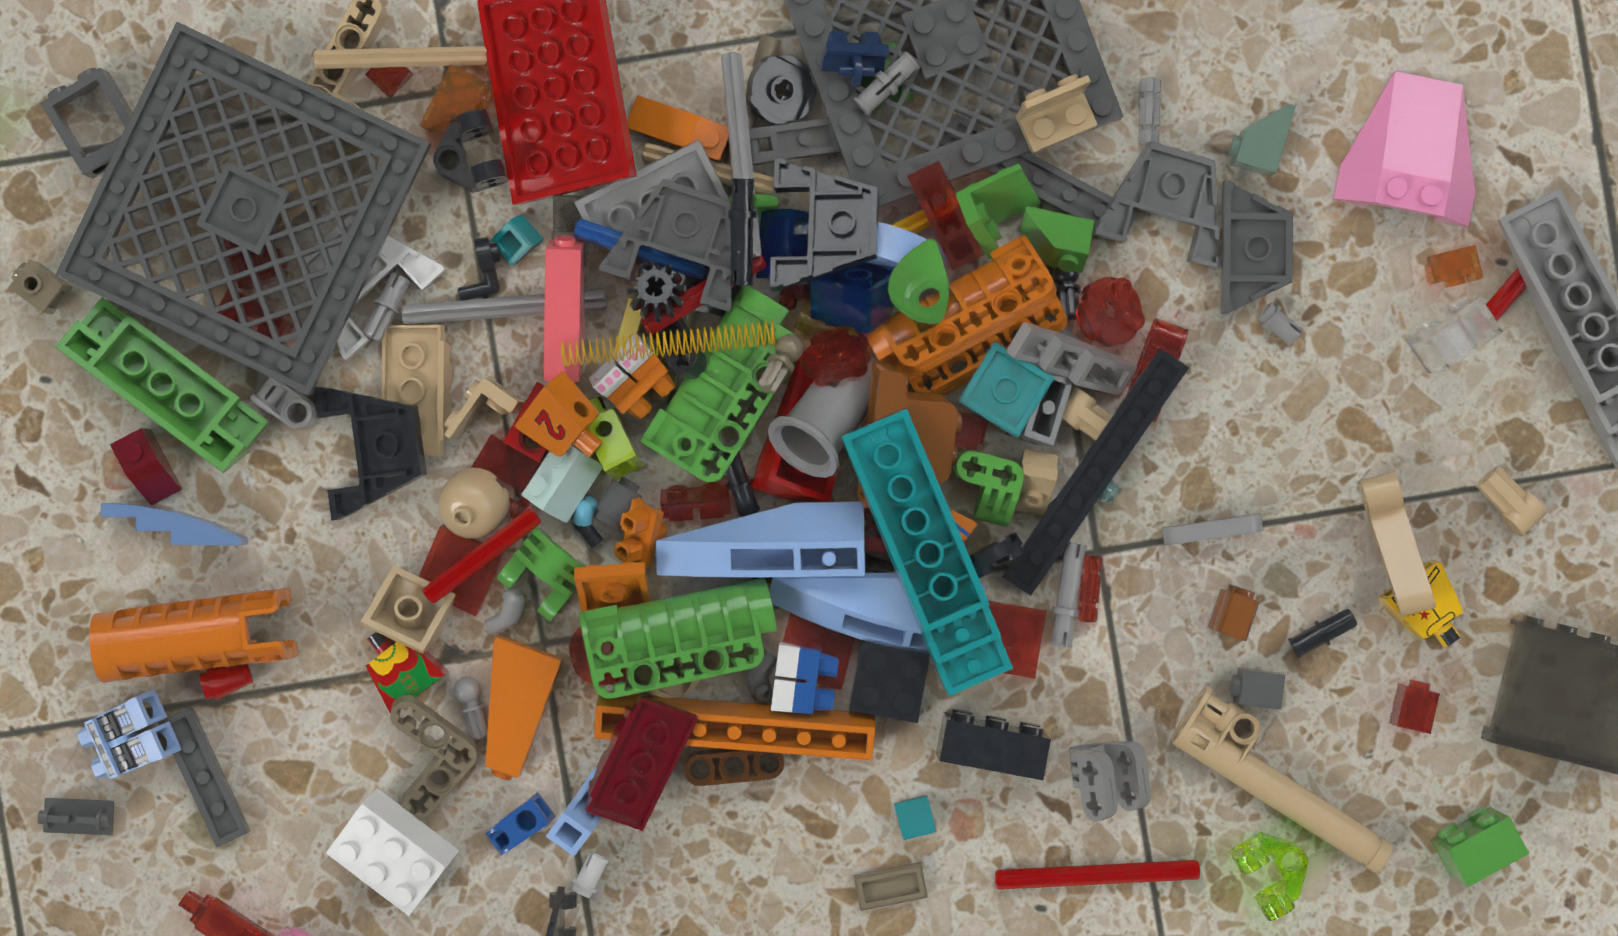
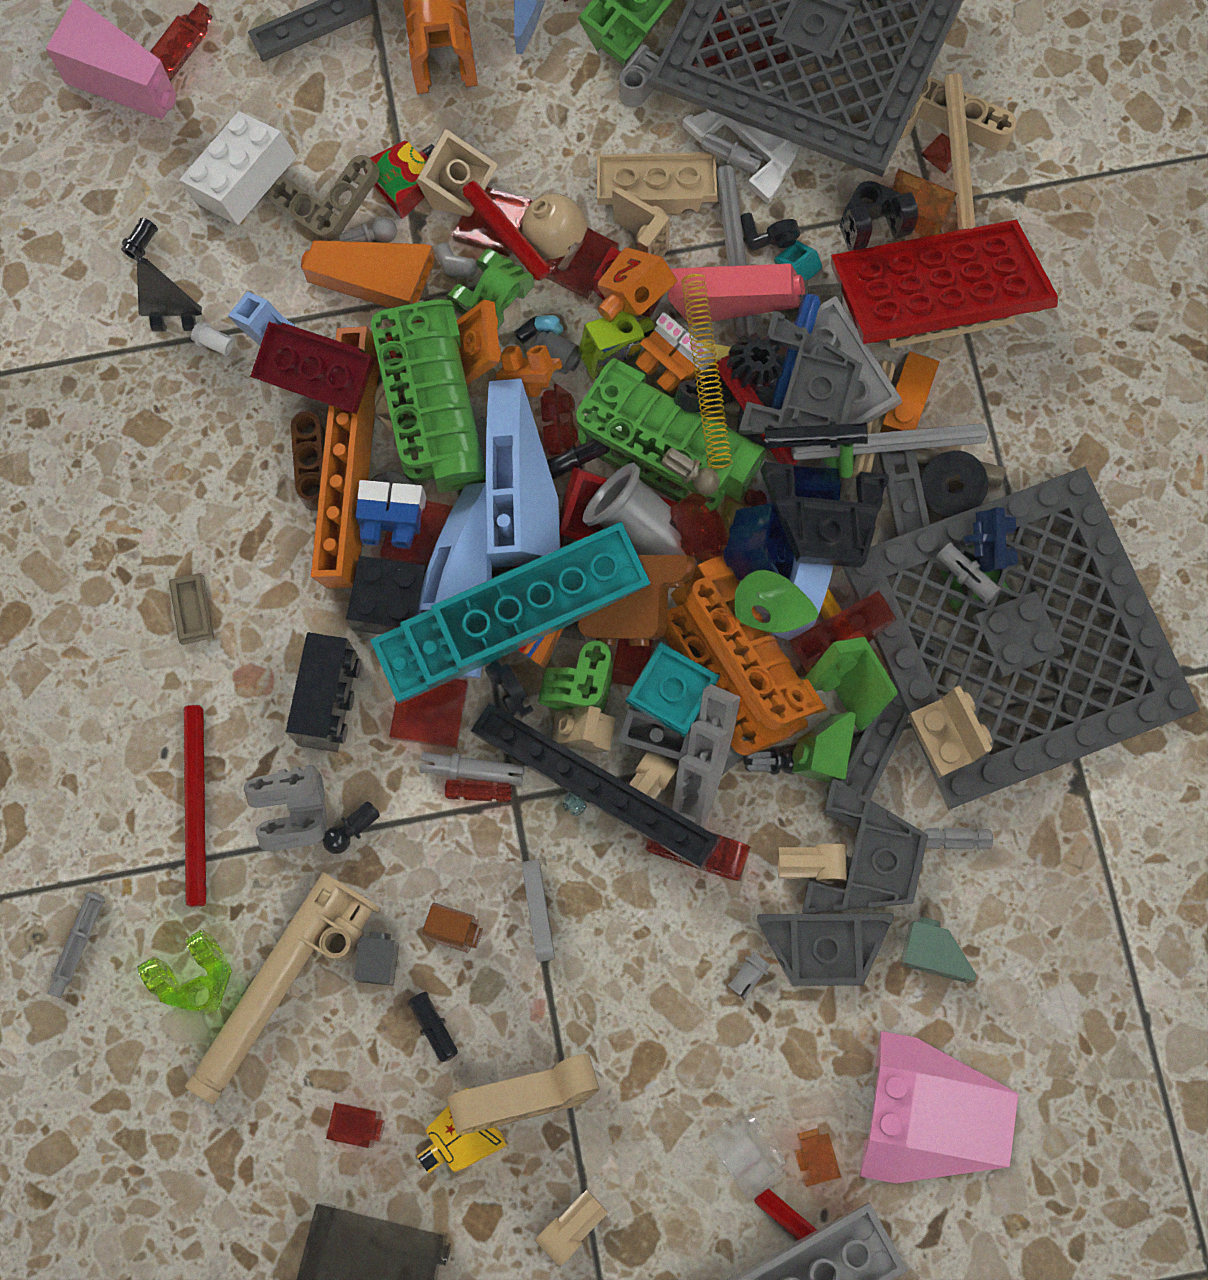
camera: 90 degrees right, 15 degrees down
red cone [199,663,253,701] -> none
black wing [314,387,427,521] -> none
blue leg [484,792,556,856] -> none
light aqua brick [522,446,603,523] -> none
teal slope [894,795,937,840] -> none
clear red plate [1076,277,1145,347] -> none
bright green brick [1430,806,1530,887] -> none
none -> black axle [323,801,380,854]
none -> tan piece [777,843,847,883]

